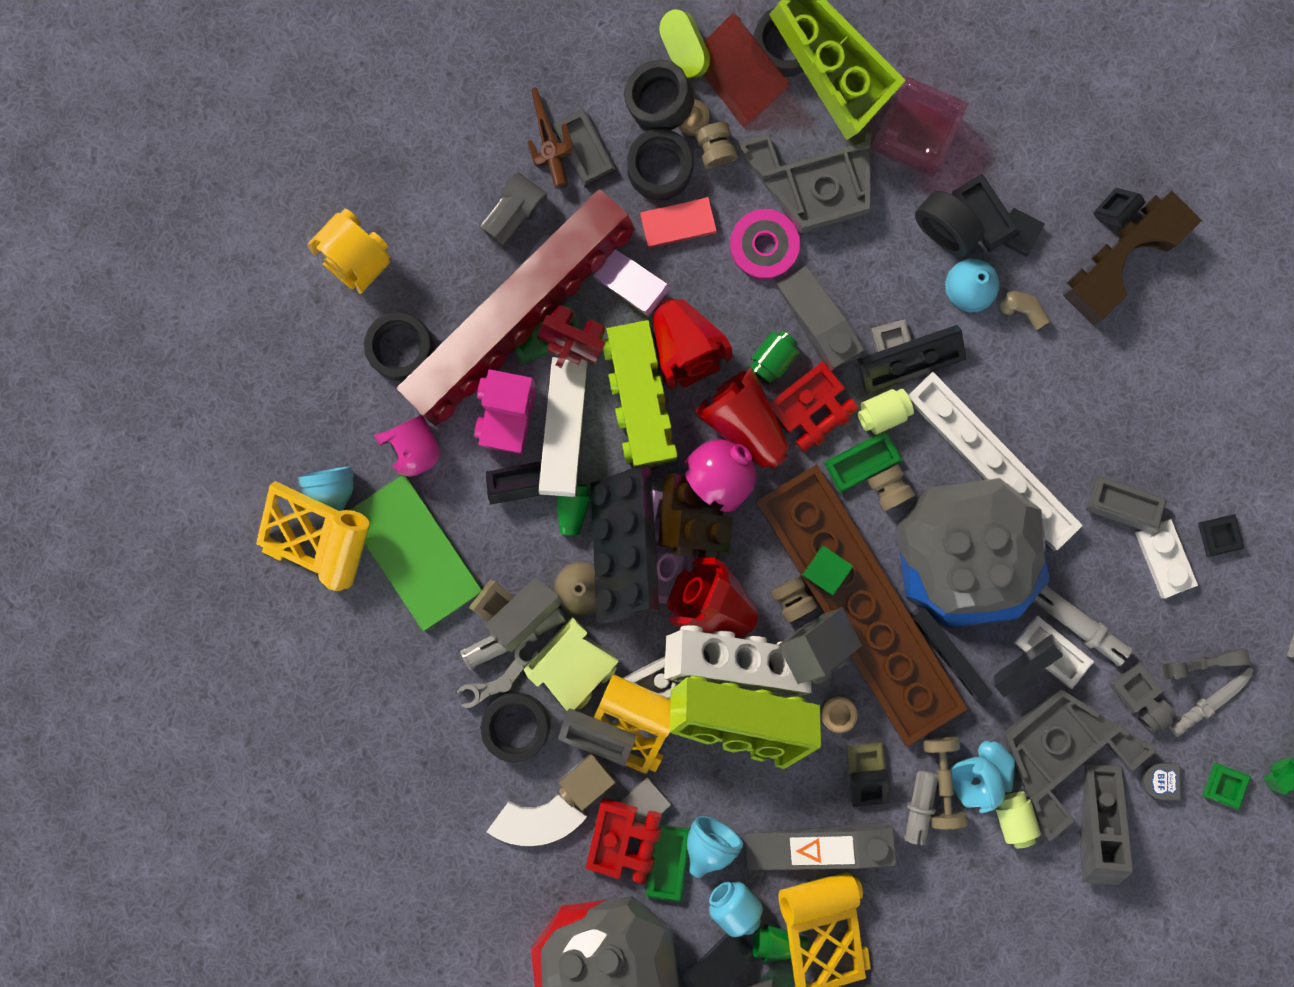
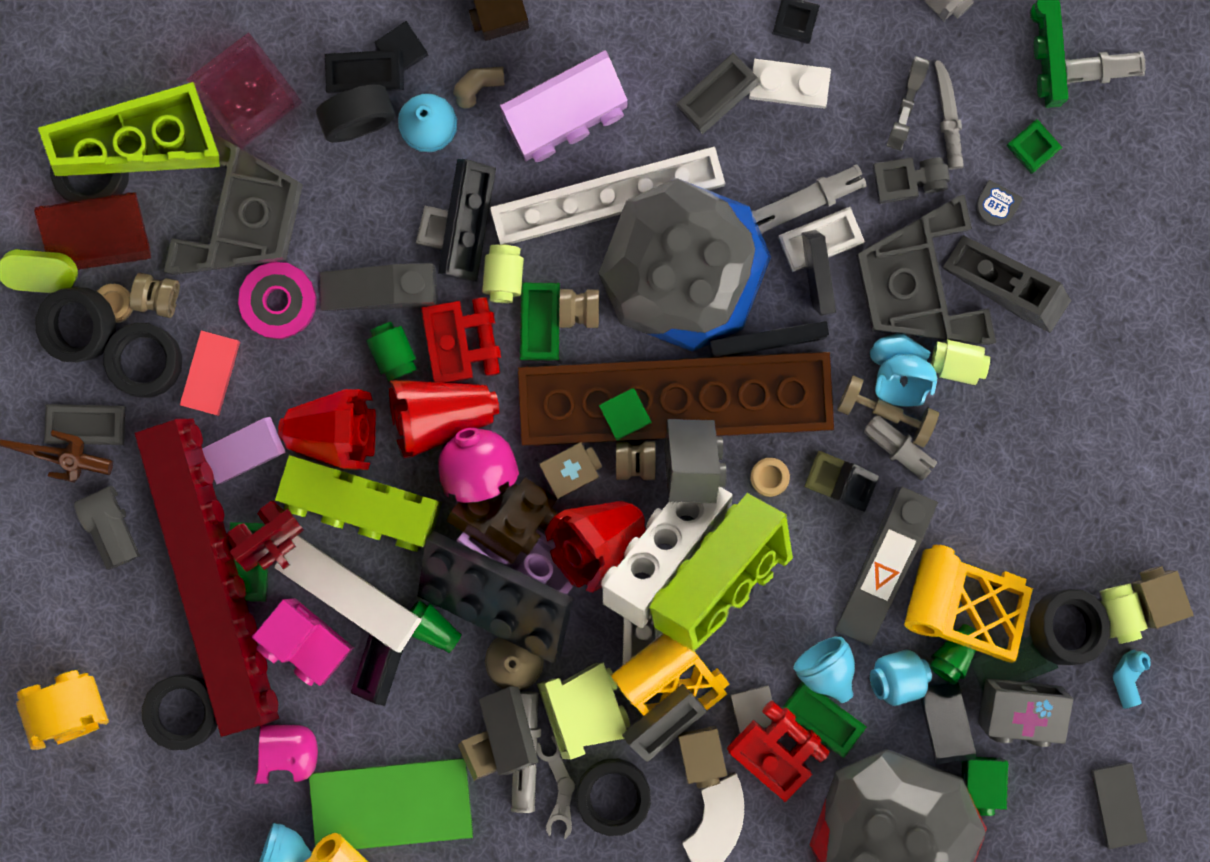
camera: 60 degrees left, 0 degrees up
none -> lavender slope [500,50,628,162]
none -> dark tan brick [539,442,602,500]

